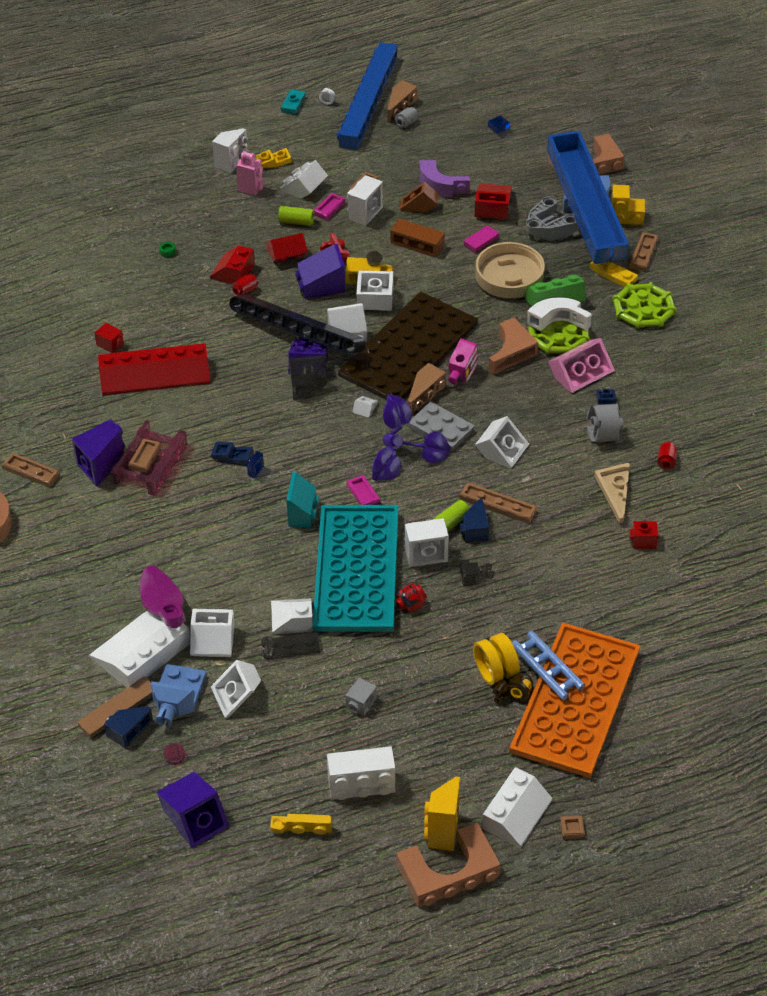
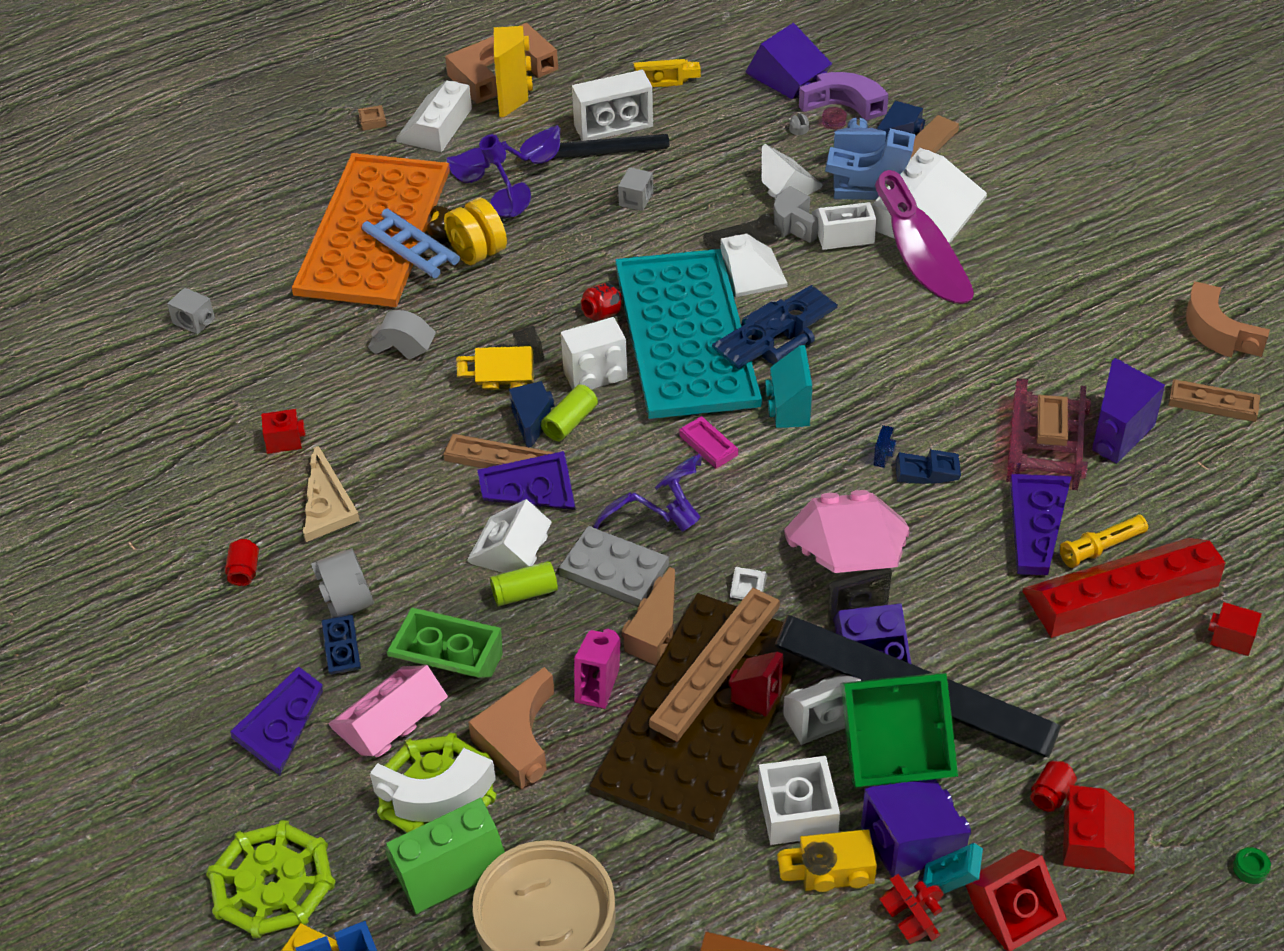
camera: 170 degrees right, 0 degrees up
none -> light grey brick [167,287,215,334]
none -> dark purple wing [230,666,323,776]
none -> light grey brick [368,310,436,360]
none -> bright green slope [387,607,503,678]
none -> dark purple plant [447,125,560,218]
none -> yellow brick [456,346,534,390]
none -> dark purple wing [477,451,576,510]
none -> lime pin [490,561,558,607]
none -> black axle [527,134,670,161]
none -> medium nougat plate [649,587,780,742]
none -> dark blue piece [712,285,838,368]
none -> dark red slope [729,652,783,717]
none -> light grey brick [774,186,818,243]
none -> bright pink wedge [784,490,910,573]
none -> light grey hinge [789,113,809,135]
none -> medium lavender arch [799,72,889,120]
none -> medium blue arch [825,128,915,187]
none -> green container [840,672,958,787]
none -> teal plate [923,843,983,894]
none -> dark purple wing [1010,474,1071,575]
none -> yellow pin [1059,514,1148,568]

